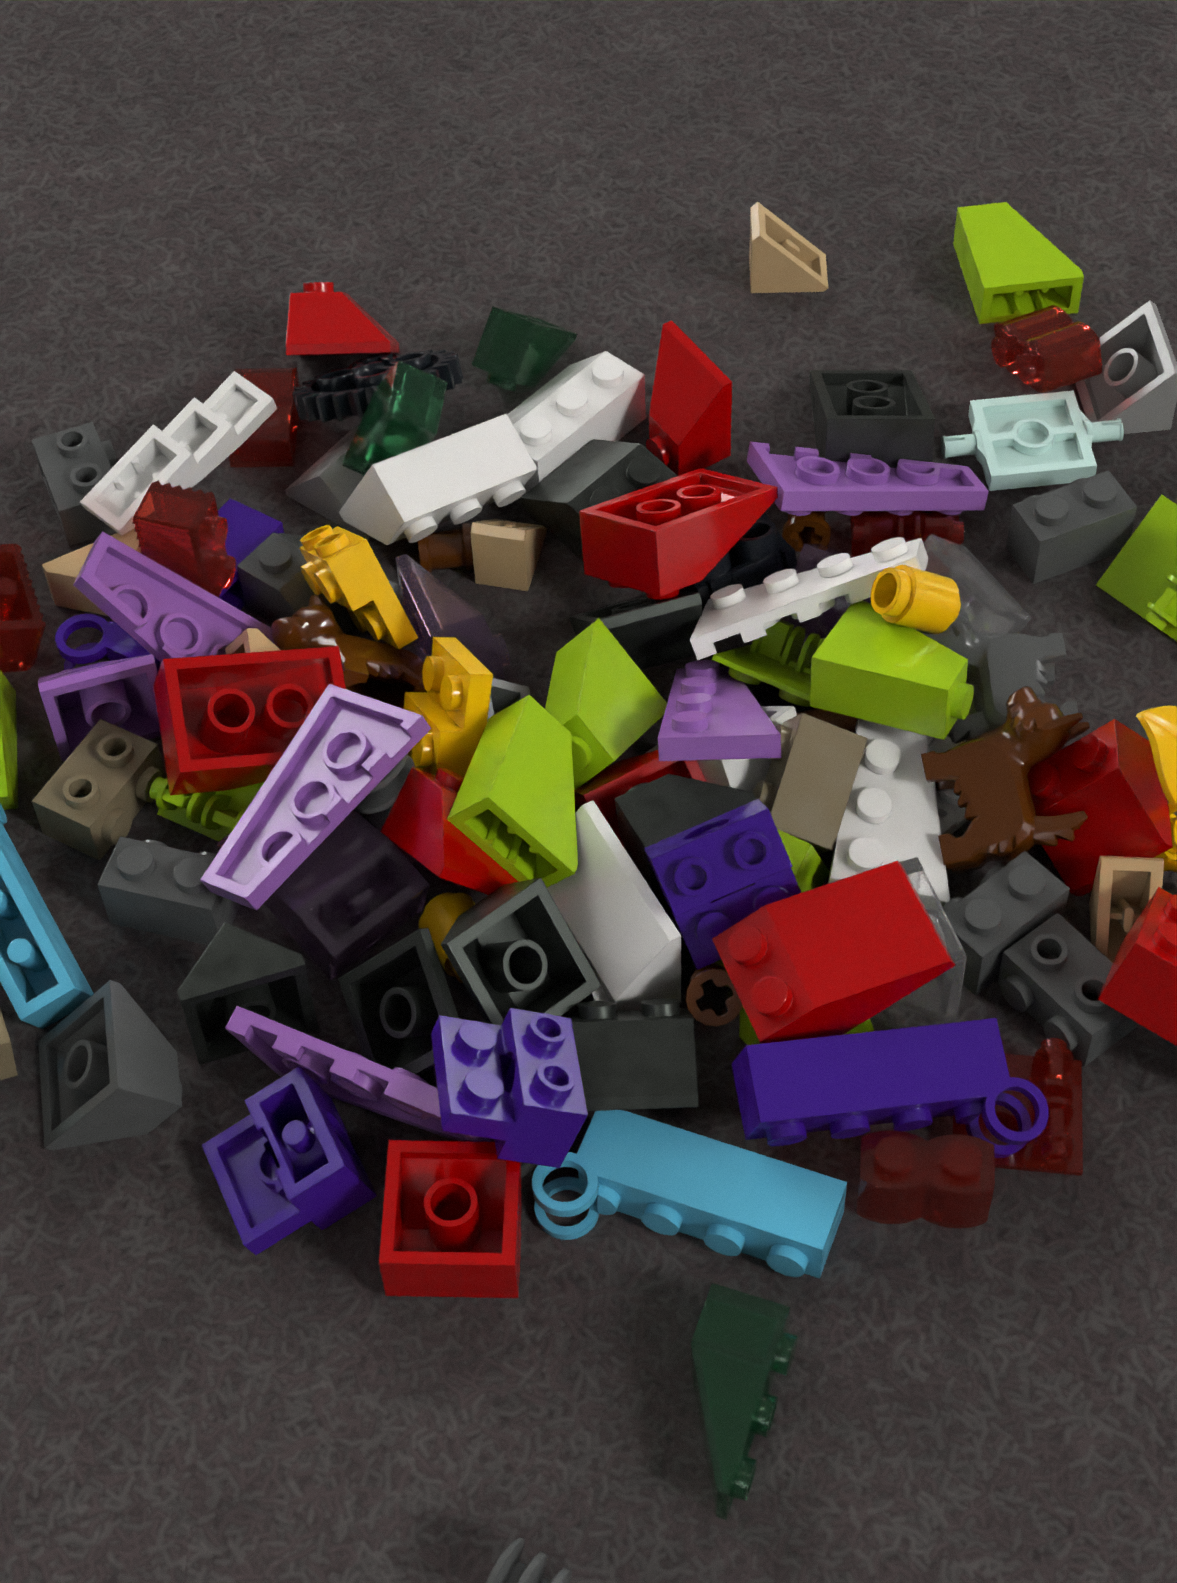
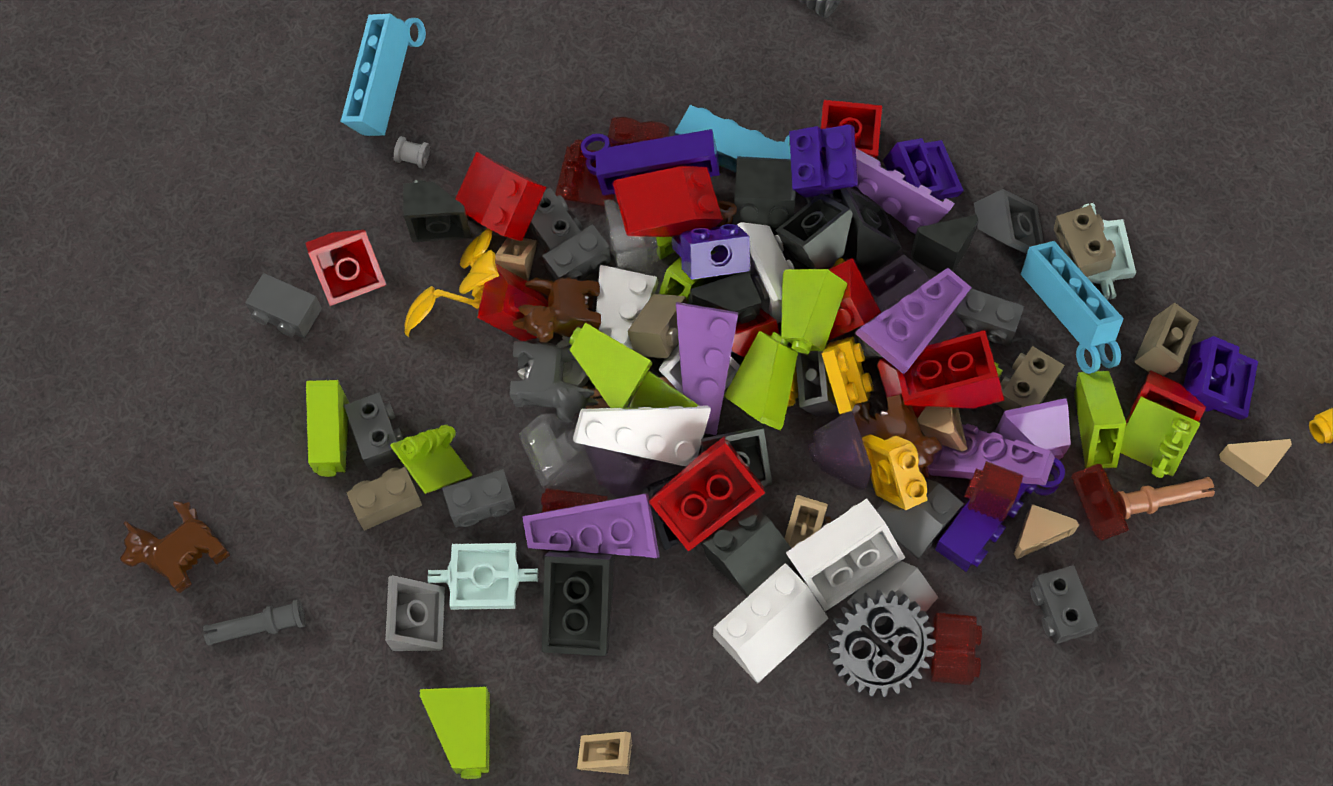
camera: 175 degrees left, 15 degrees up
white slope [80,371,277,536] -> none
red slope [286,282,399,356] -> none
clear green slope [342,360,448,476] -> none
clear green slope [471,306,577,391] -> none
red slope [646,320,732,476] -> none
clear green slope [691,1283,798,1520] -> none
yellow brick [871,565,961,634] -> none
clear red brick [991,305,1102,393] -> none

